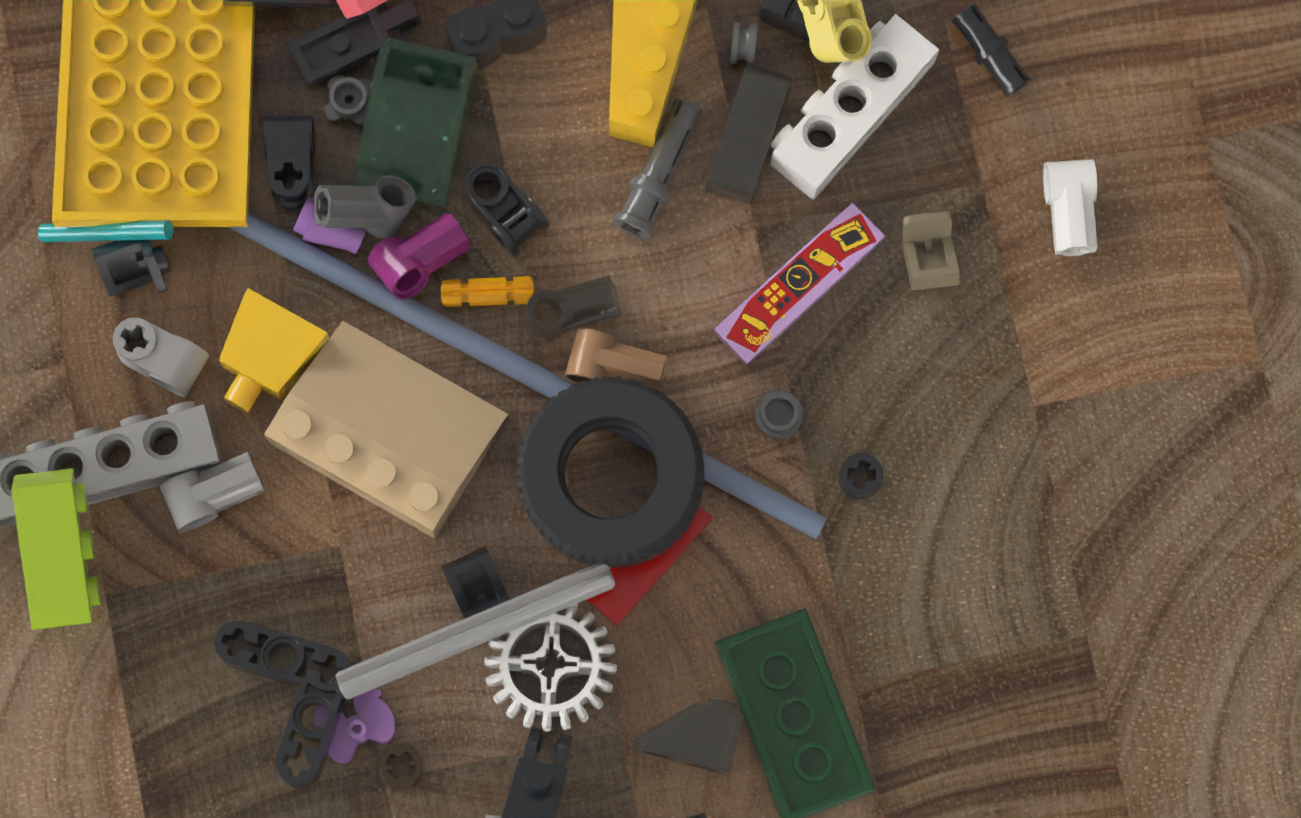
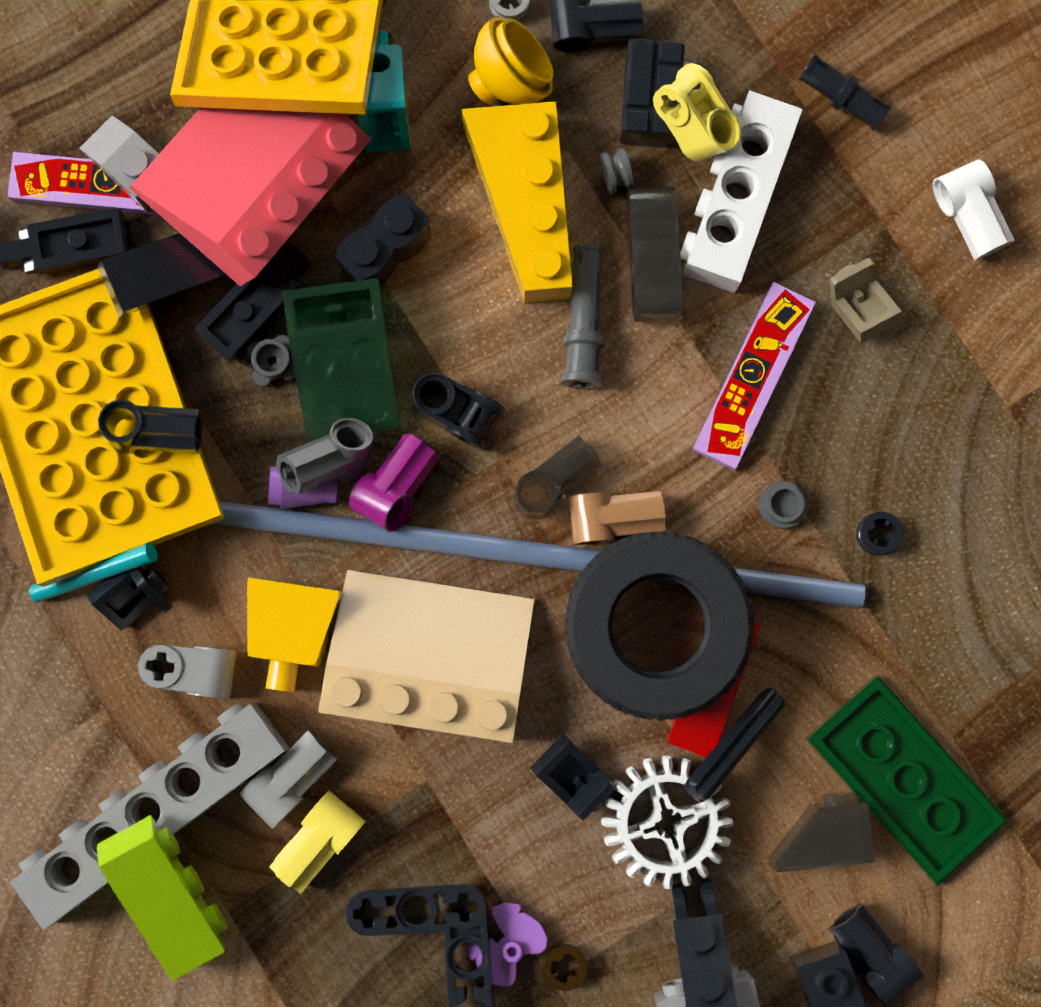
camera: 20 degrees left, 5 degrees up
black piece [264,115,315,210] -> none
light grey axle [336,563,615,699] -> none
light orange axle [441,276,535,307] -> none
none -> black piece [98,399,203,454]
none -> light yellow piece [270,790,366,894]
none -> black axle [684,688,785,802]

